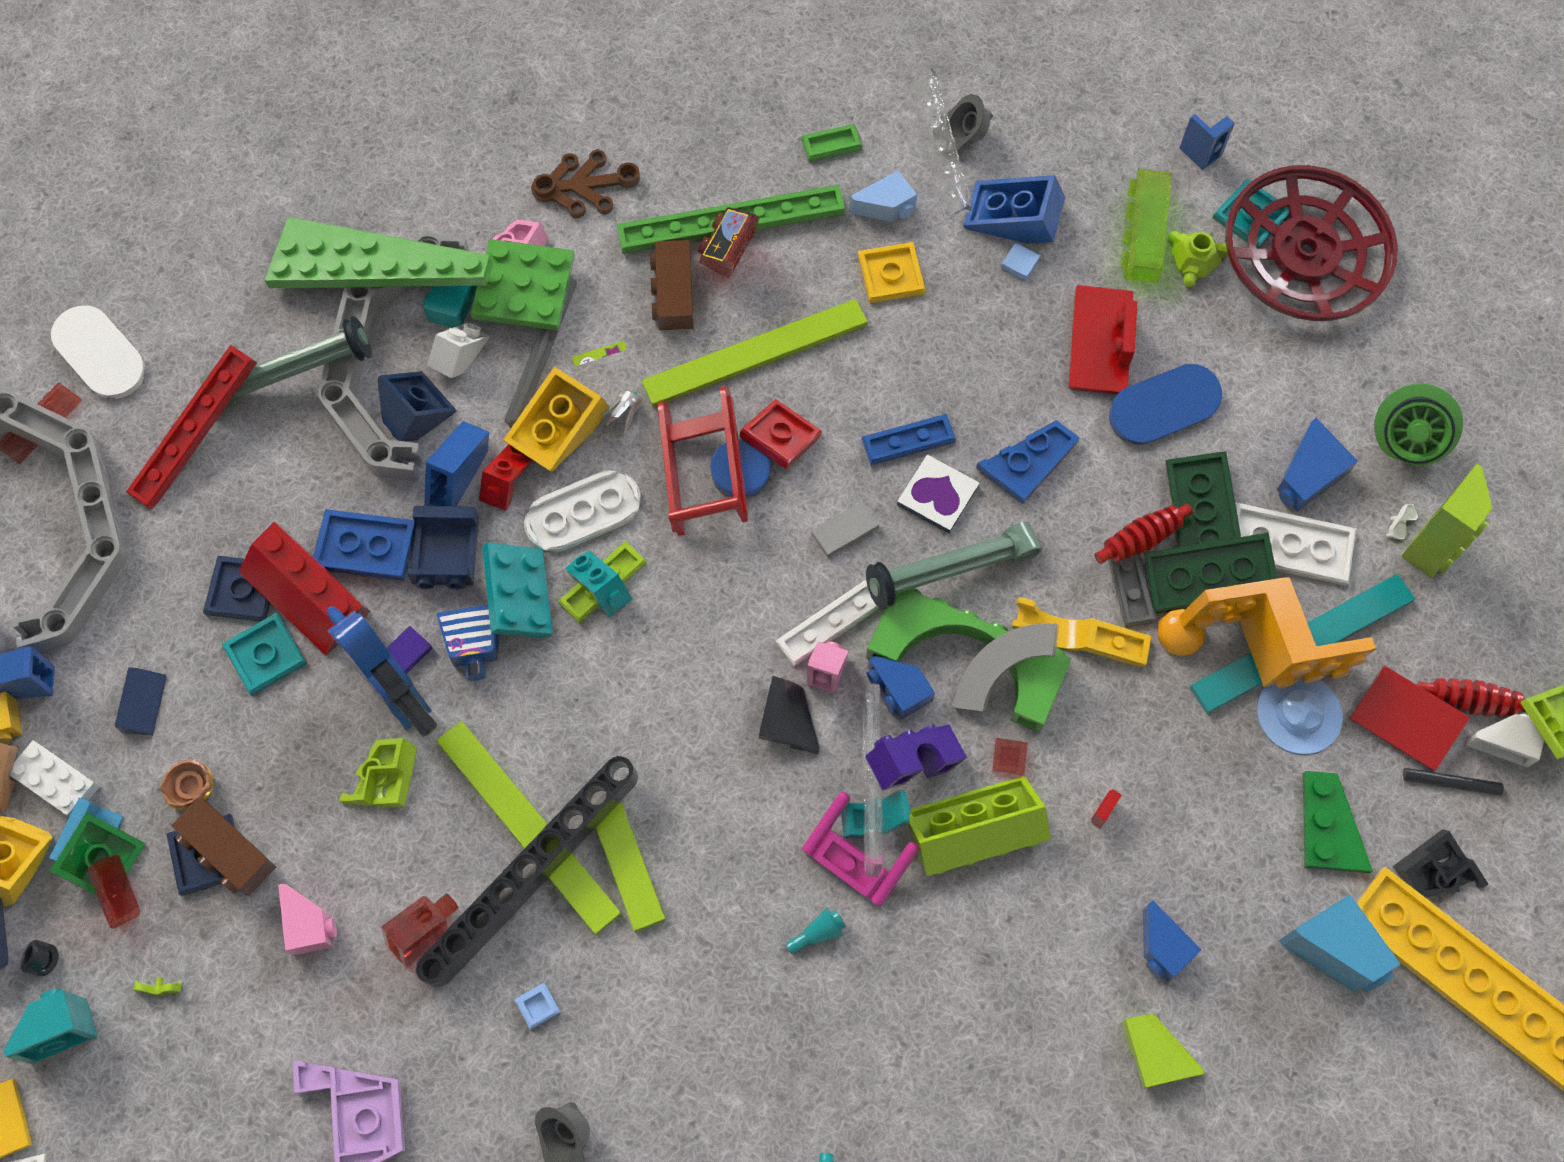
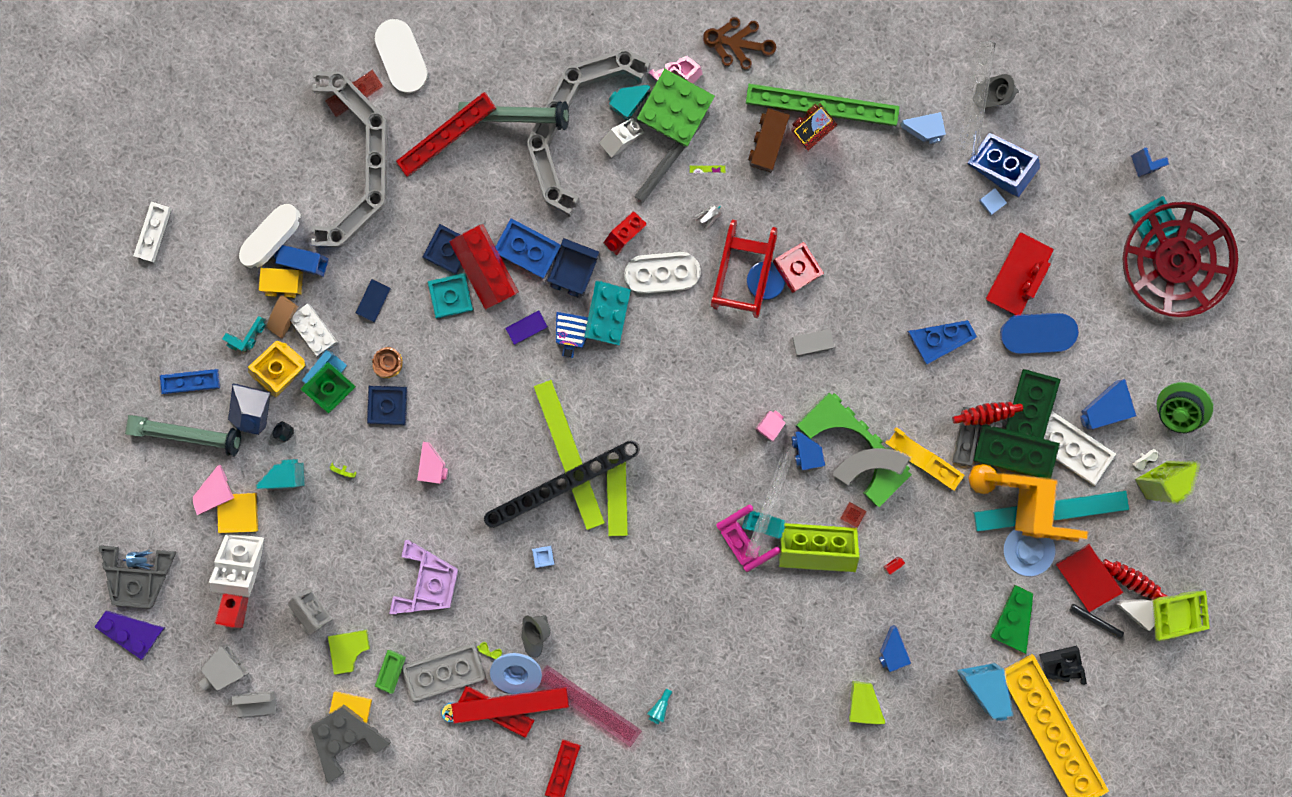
camera: 25 degrees right, 20 degrees up
clear red slope [88,854,140,929] -> none
reddish brown brick [171,797,277,896] -> none
bright green wing [264,218,493,288] -> none
blue piece [327,606,437,737] -> none
lime slope [339,738,417,808] -> none
dark blue slope [377,371,457,442] -> none
clear red torso [381,893,459,969] -> none
blue slope [424,421,489,506] -> none
yellow slope [503,367,610,472] -> none
lime tile [558,541,647,624] -> none
teal bracket [565,550,633,618] -> none
lime tile [641,298,868,408] -> none
black slope [759,676,820,754] -> none
white tile [775,580,880,667] -> none
teal cone [786,907,846,955] -> none
bright green tile [801,124,862,162] -> none
yellow tile [858,242,926,304] -> none
blue tile [862,414,956,466] -> none
dark purple arch [865,724,967,791] -> none
sand green piece [866,522,1042,609] -> none
tile [897,455,979,533] -> none
clear neon green brick [1120,168,1172,283] -> none
lime rock [1168,231,1228,287] -> none

